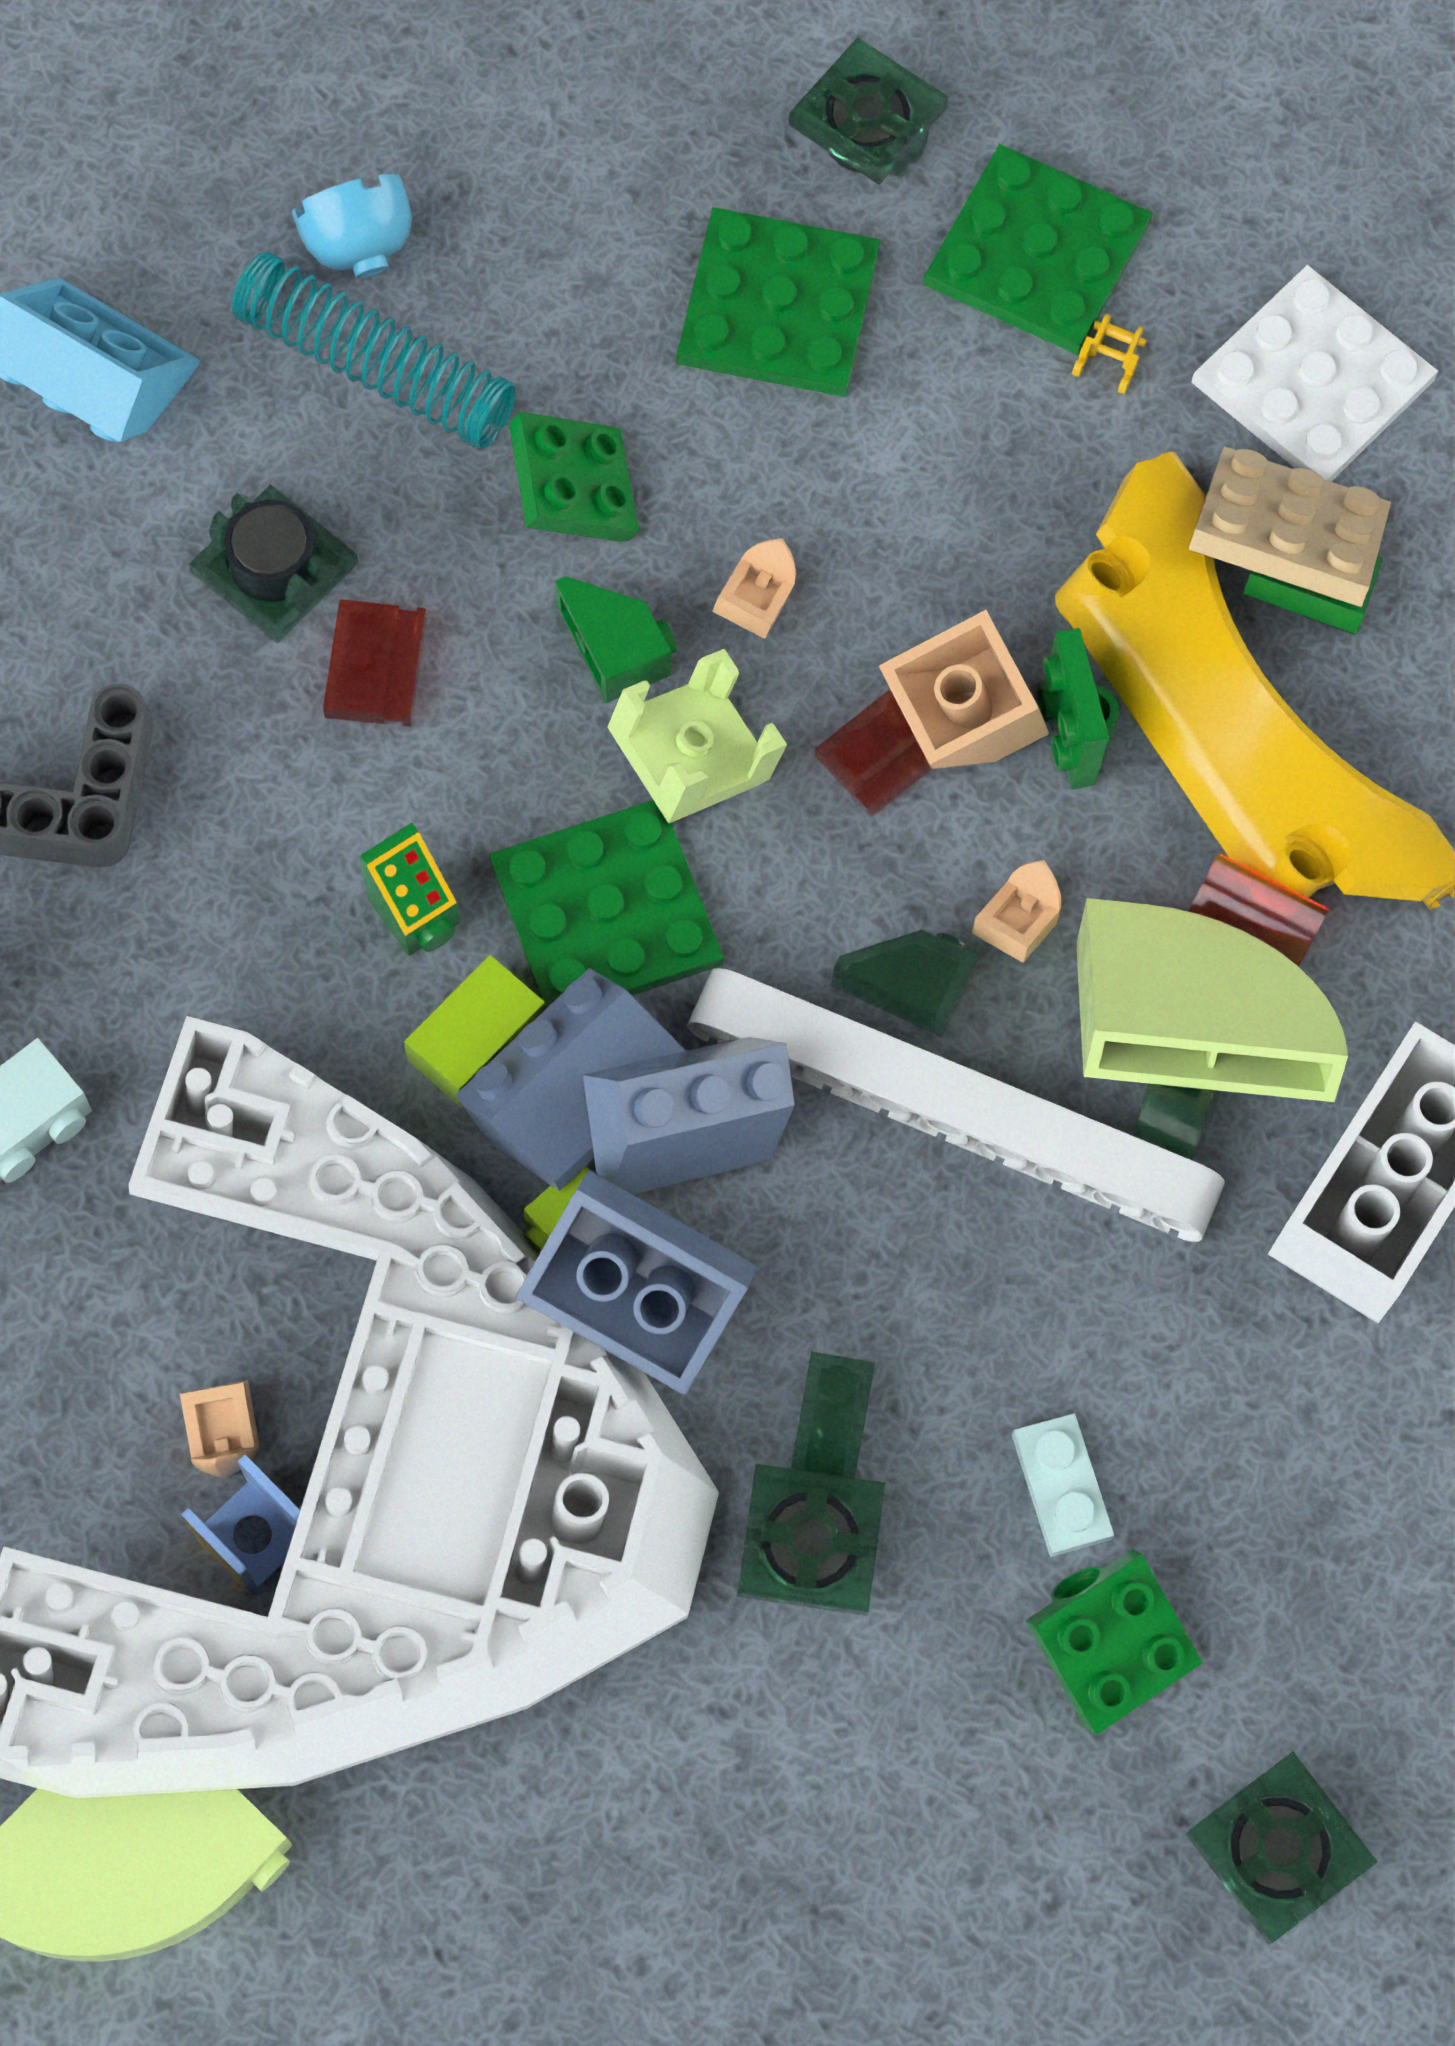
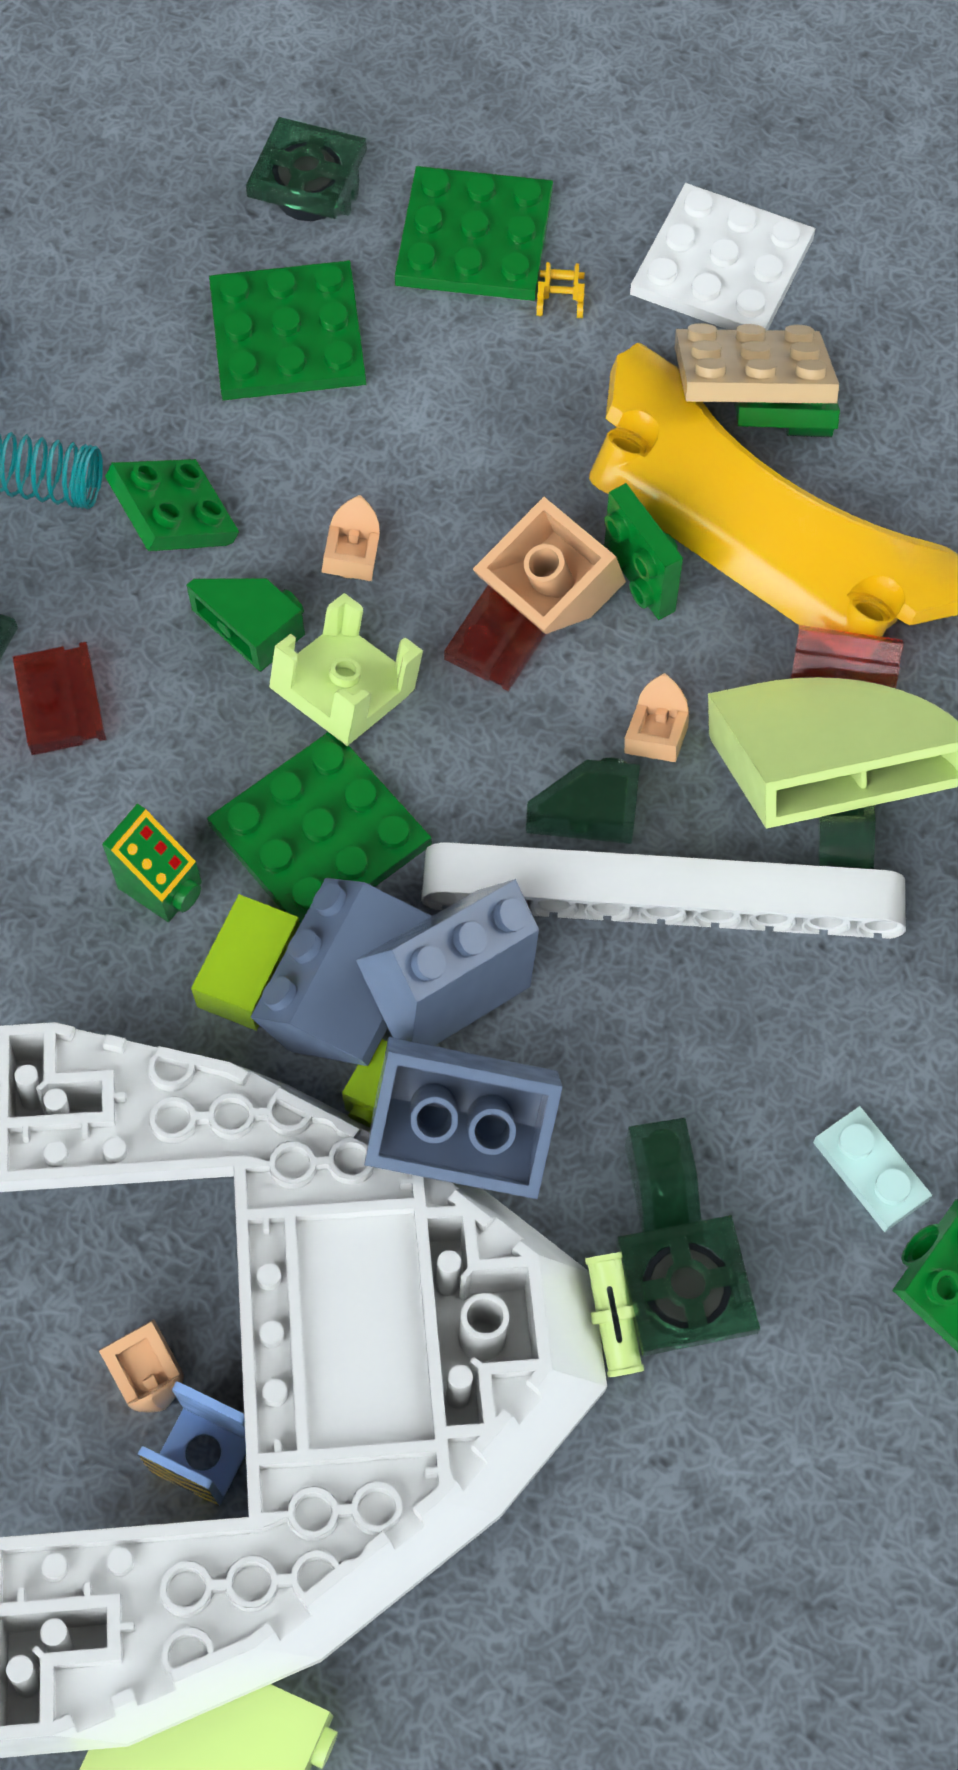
camera: 15 degrees left, 5 degrees down
none -> yellowish green pin [585,1252,645,1378]

